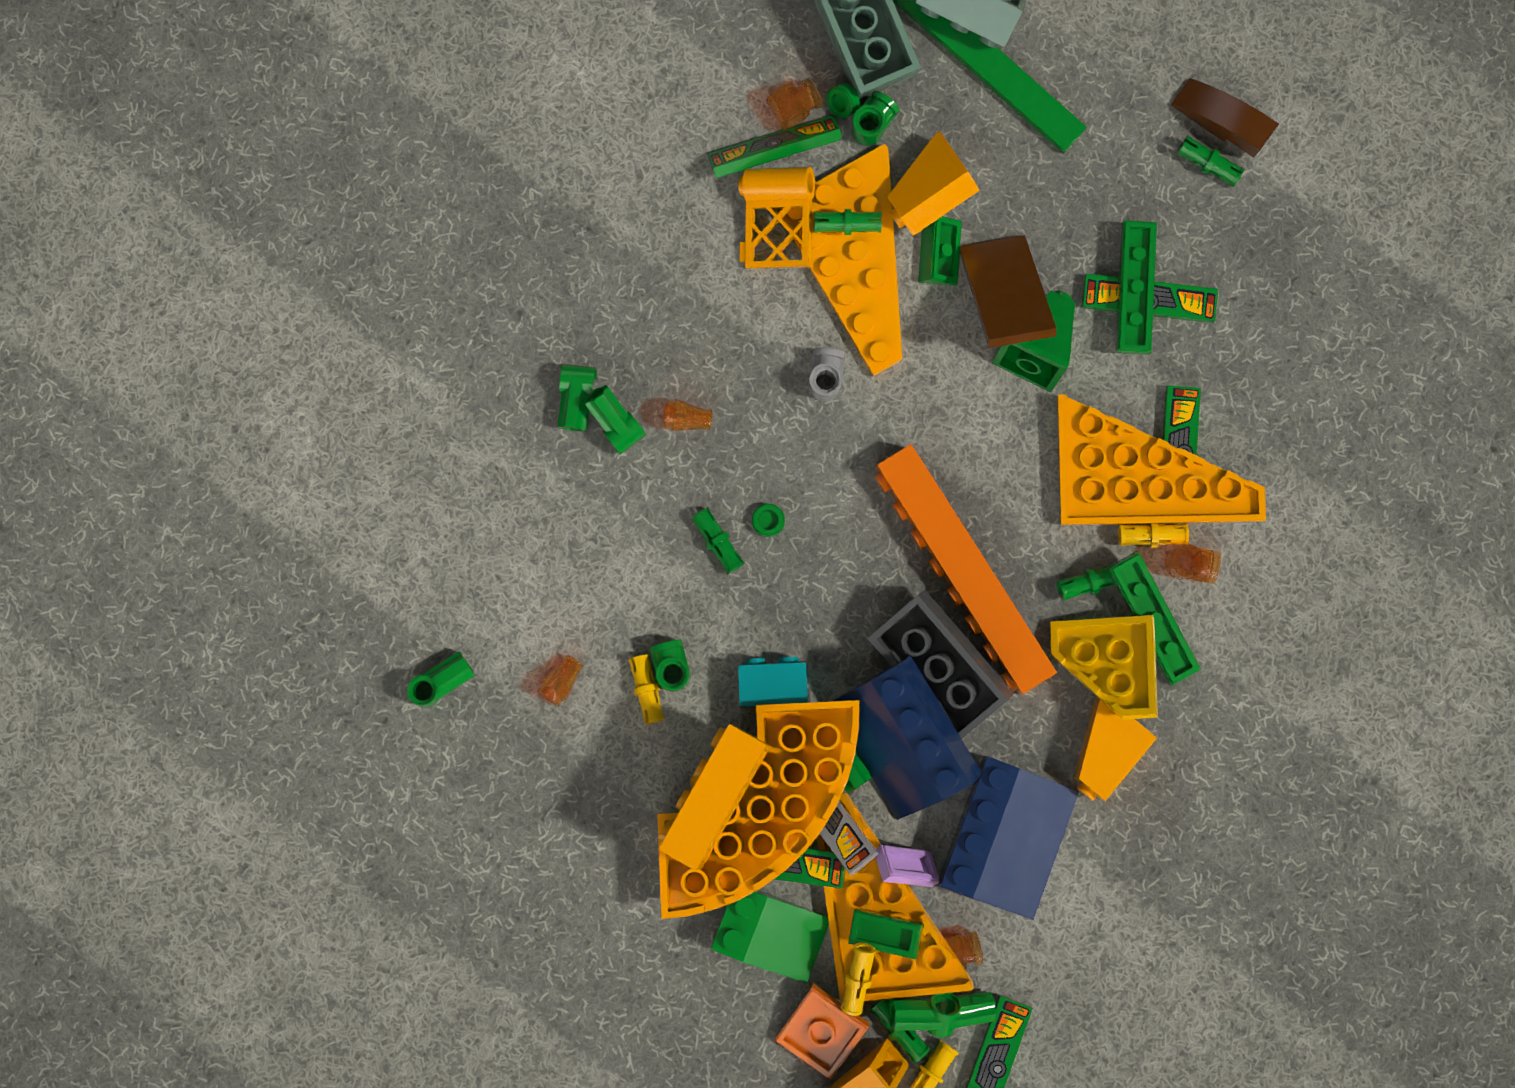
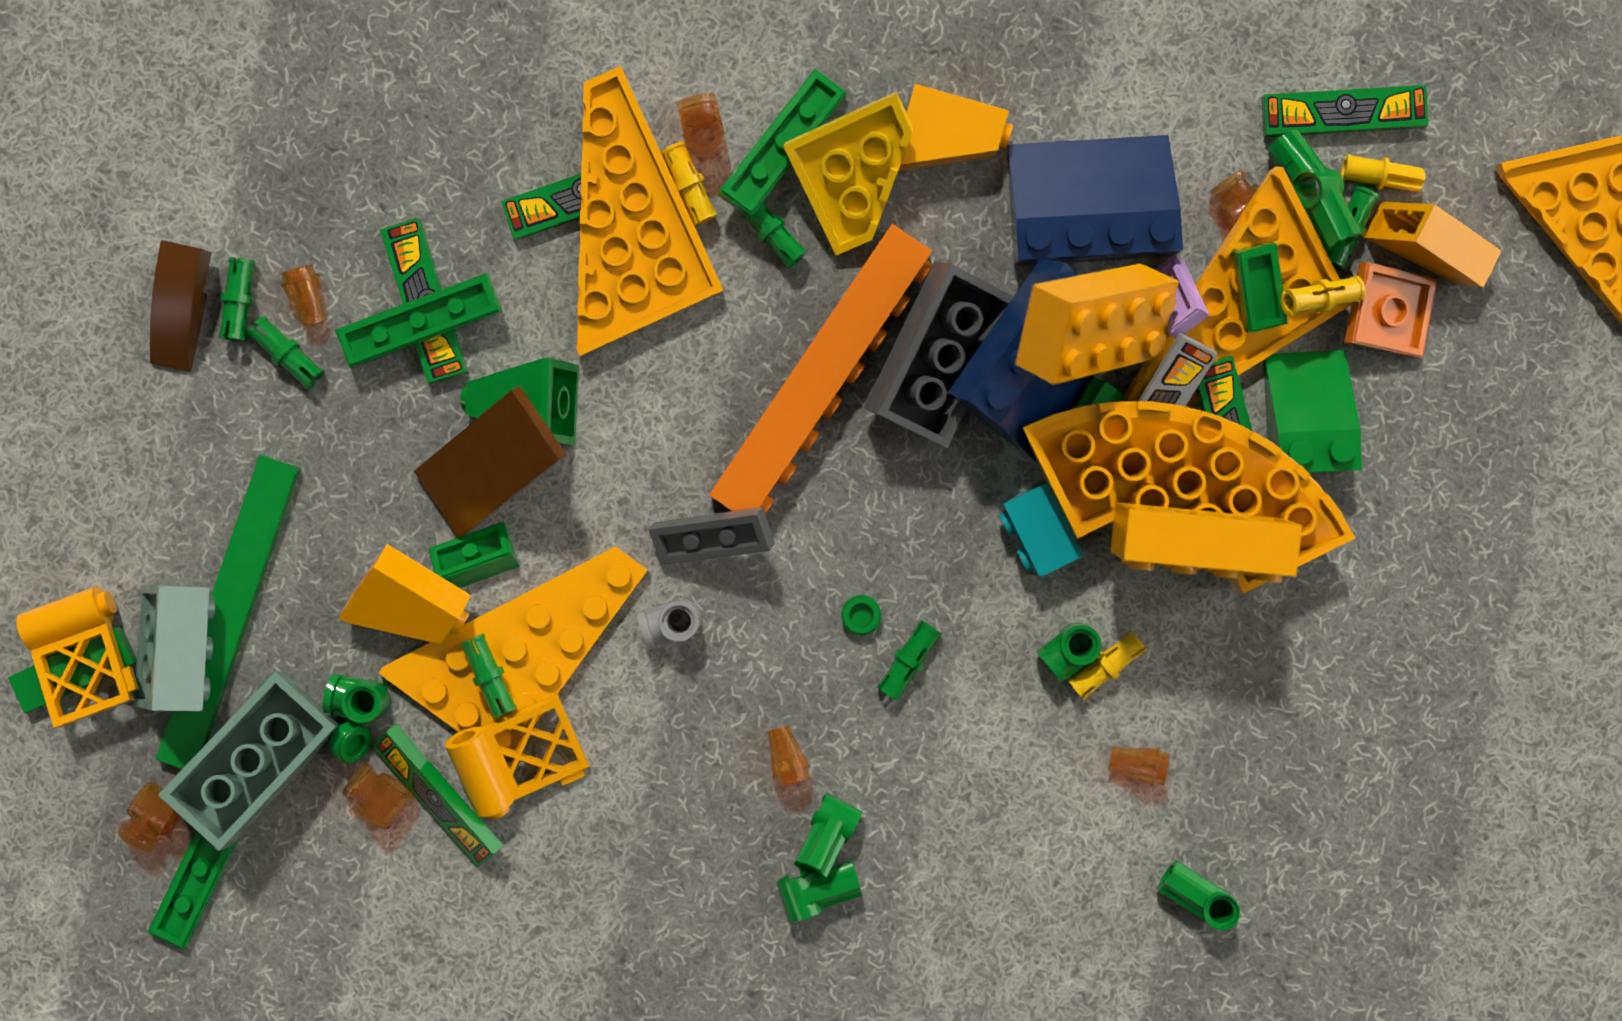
camera: 120 degrees left, 5 degrees up
none -> green pin [247,316,325,390]
none -> clear orange cone [280,264,327,327]
none -> dark grey plate [648,507,775,565]
none -> light orange brick [1015,263,1179,385]

